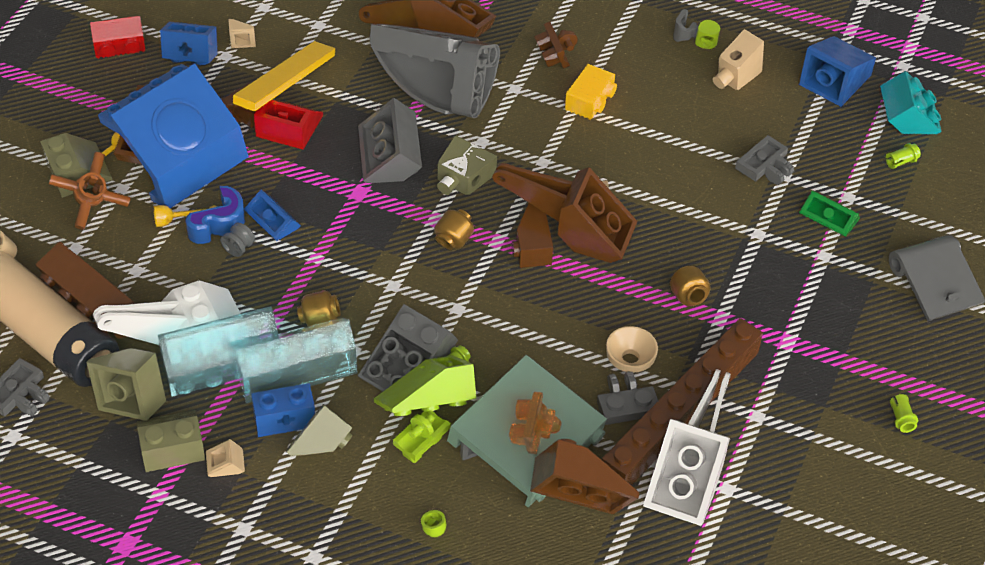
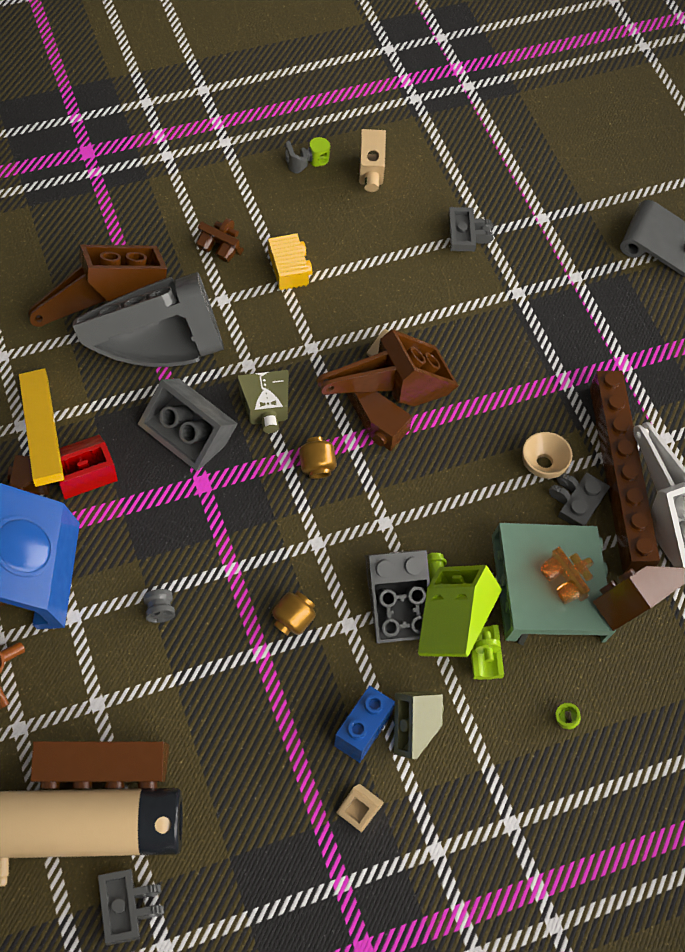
camera: 45 degrees left, 10 degrees up
olive slope [86,348,166,421] -> none
white slope [93,280,250,367] -> none
olive slope [137,410,205,472] -> none
yellow hinge [153,205,217,227] -> none
clear light blue slope [158,306,284,396] -> none
blue animal [186,186,245,244] -> none
clear light blue slope [231,318,357,403] -> none
blue slope [244,189,301,241] -> none
pearl gold head [670,266,711,306] -> none
blue slope [799,36,876,107] -> none
green slope [799,190,860,237] -> none
teal slope [880,71,942,134] -> none
lime pin [886,143,921,169] -> none

